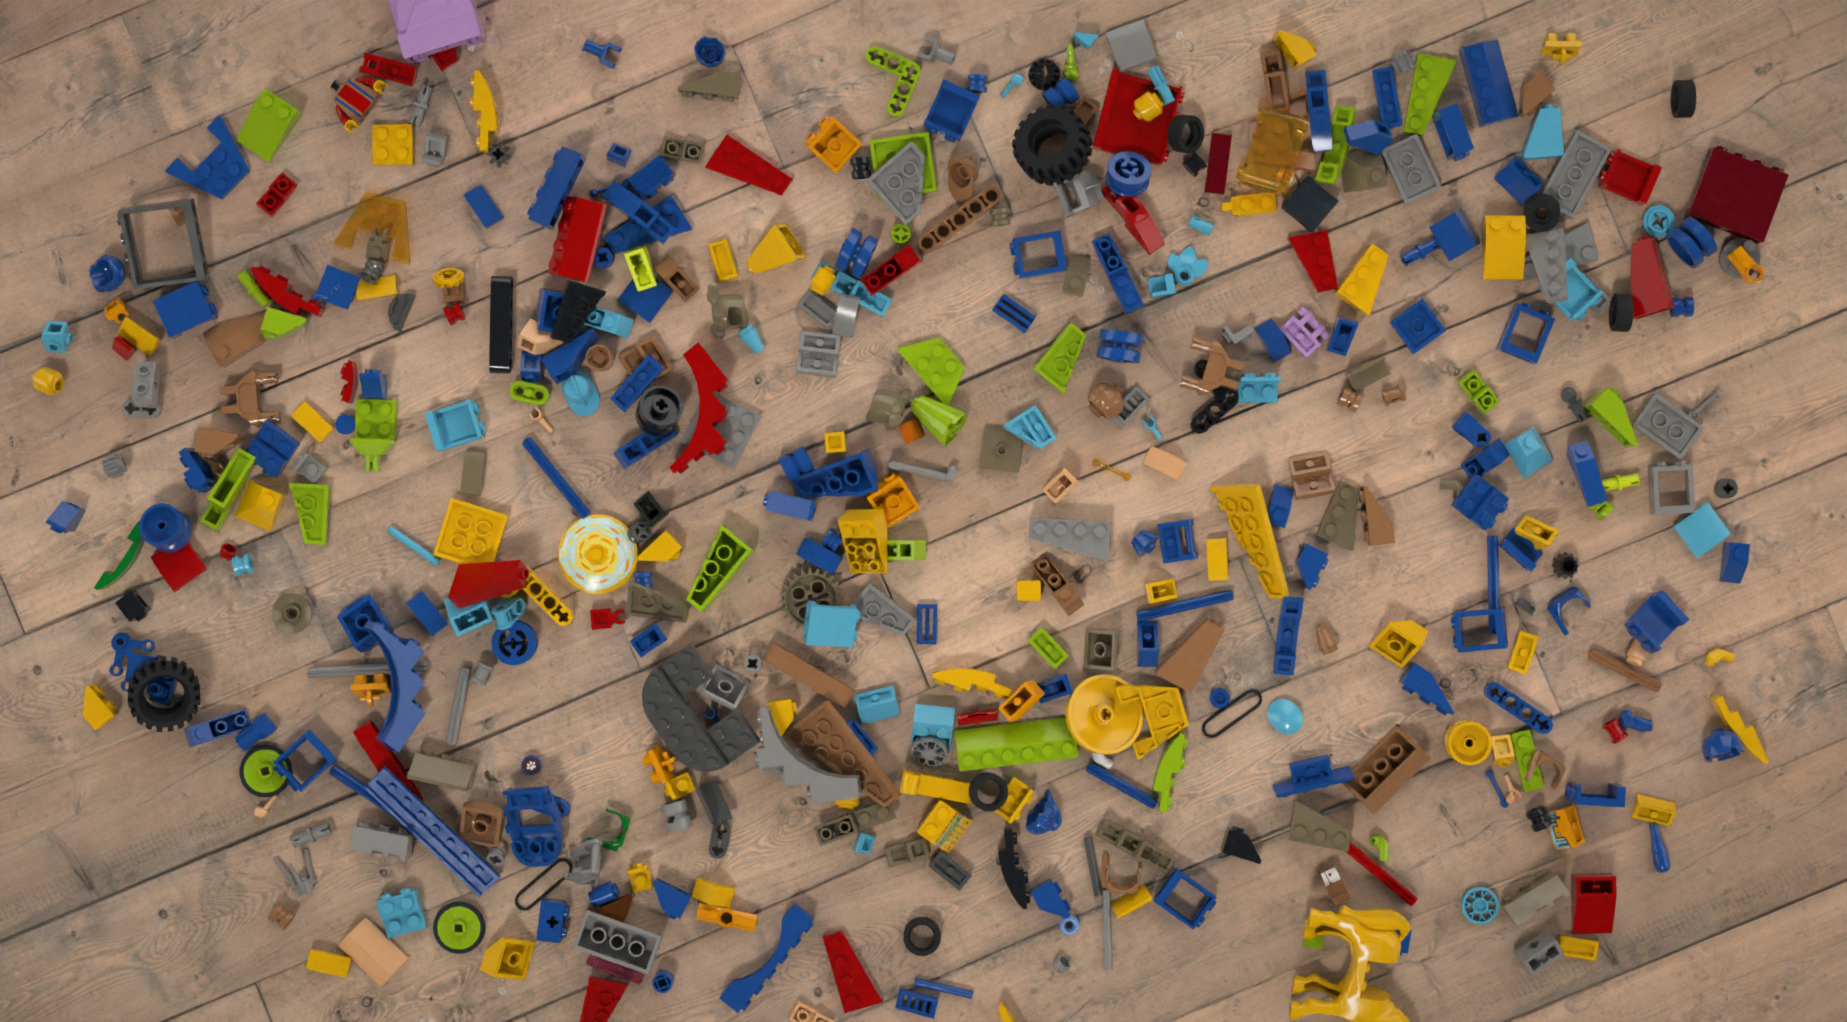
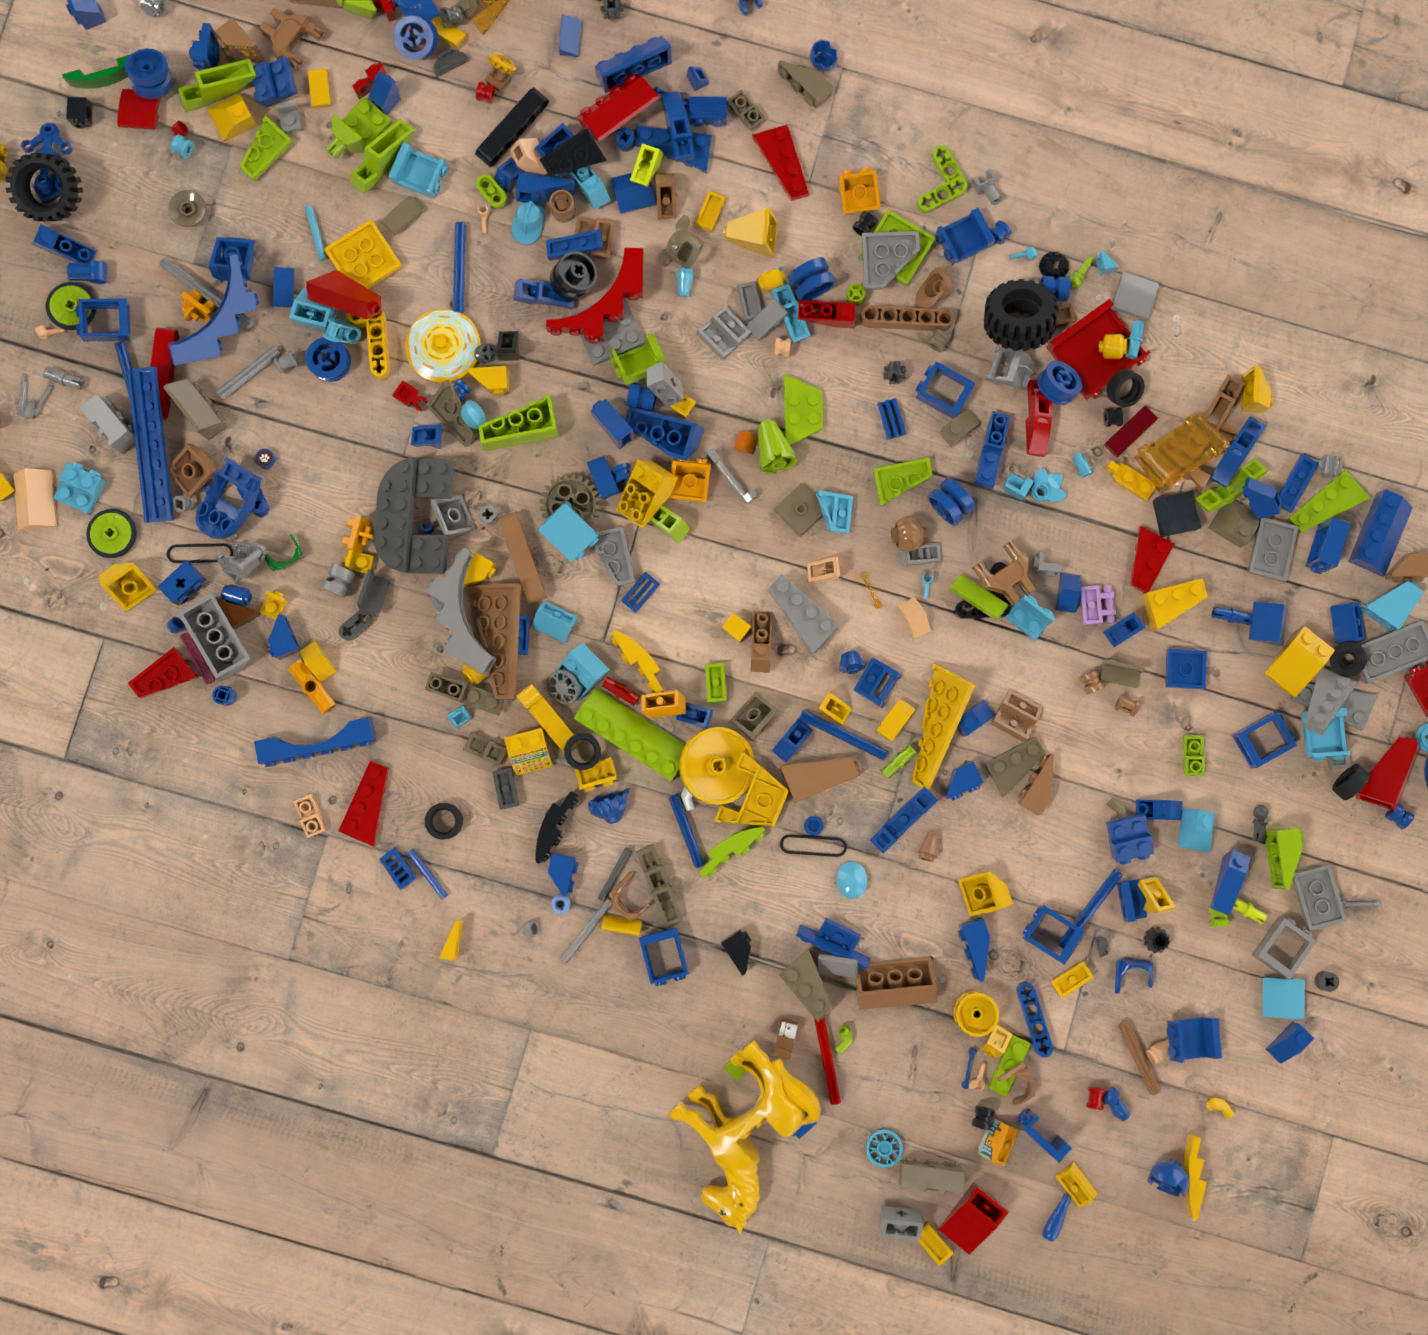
camera: 40 degrees right, 5 degrees down
blue tile [335,415,355,435] -> none
dark tan piece [866,389,911,431] -> none
blue piece [1452,411,1491,447] -> none
none -> blue hinge [167,617,185,634]
none -> lime slope [350,119,415,195]
none -> wheel [394,15,438,60]
none -> medium azure hat [461,400,486,429]
none -> lime panel [610,332,667,385]
none -> light grey brick [646,362,684,407]
none -> light nougat wheel [774,337,791,358]
none -> light grey tile [818,954,858,979]
none -> lime pin [880,744,917,779]
none -> dark grey gear [883,361,906,384]
none -> lime tile [949,574,1008,621]

